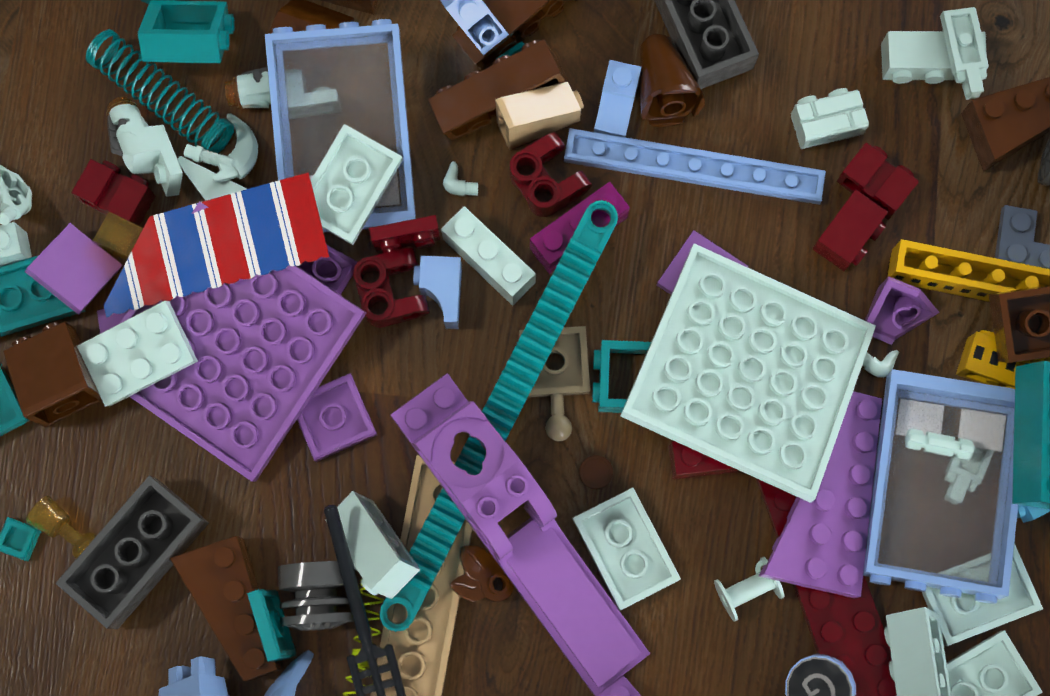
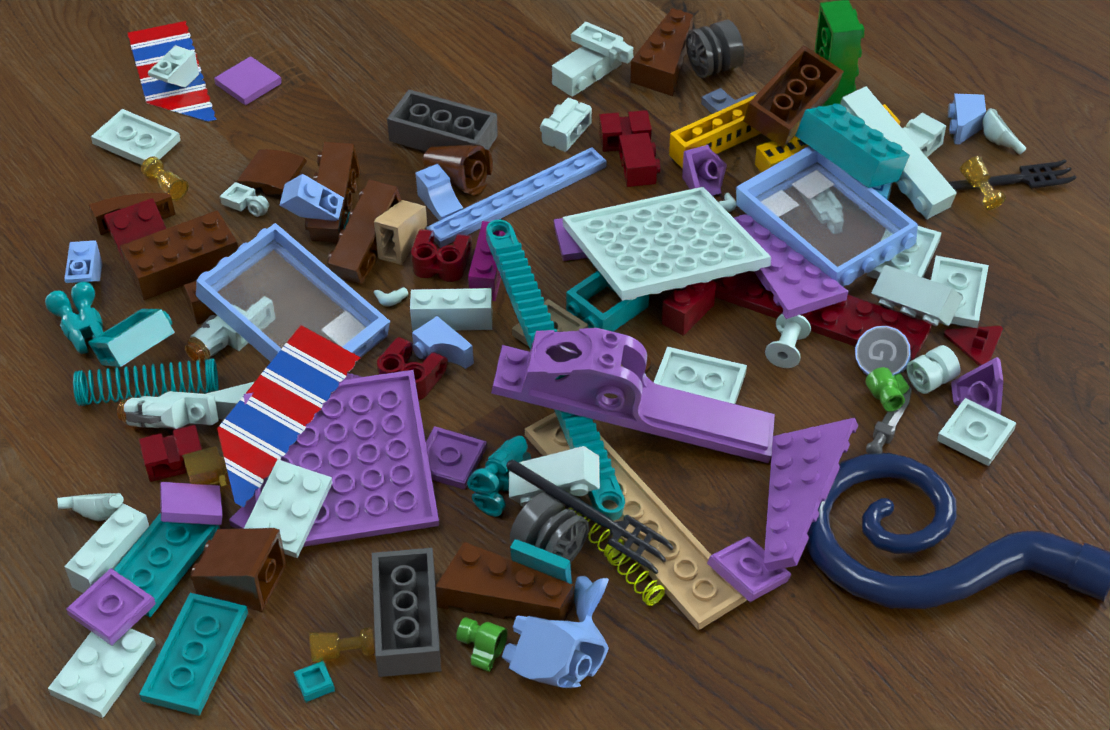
camera: 45 degrees left, 30 degrees down
light aqua piece [184,113,258,183] -> none
light aqua plate [311,124,403,245] -> none
dark red plate [369,215,441,253] -> none
reddish brown plate [450,545,514,602] -> none
light aqua axle [905,428,974,460] -> none
none -> bright green piece [456,617,508,671]
none -> teal piece [467,436,531,517]

